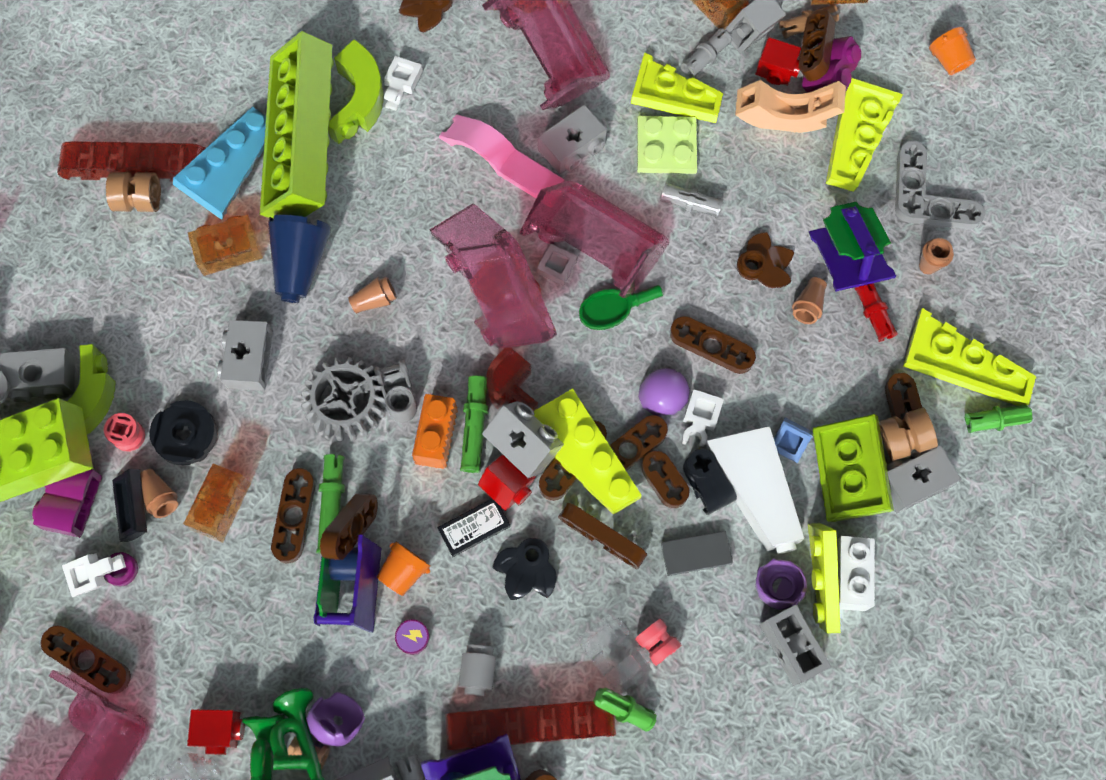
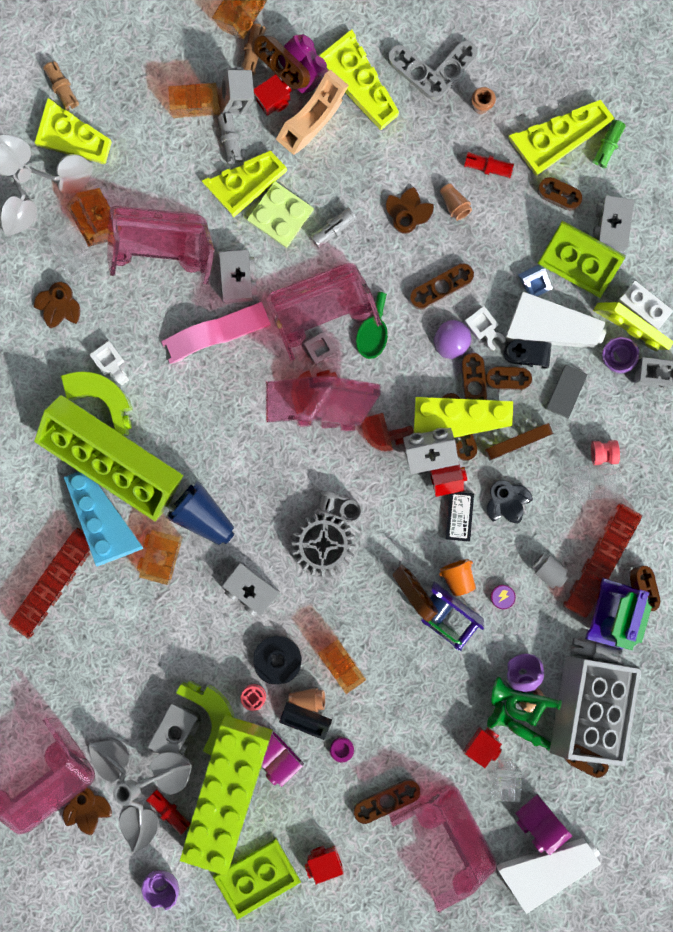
camera: 50 degrees left, 15 degrees up
white plate [62,553,126,597] -> none
medium nougat wheel [106,172,161,212] -> none
reddish brown beam [271,468,316,564] -> none
bright green pin [316,454,345,554] -> none
nougat cone [348,276,397,314] -> none
orange brick [412,394,458,469] -> none
bright green pin [460,376,489,473] -> none
bright green axle [593,688,657,732] -> none
dark purple piece [809,201,896,292] -> none
medium nougat wheel [879,407,938,461] -> none

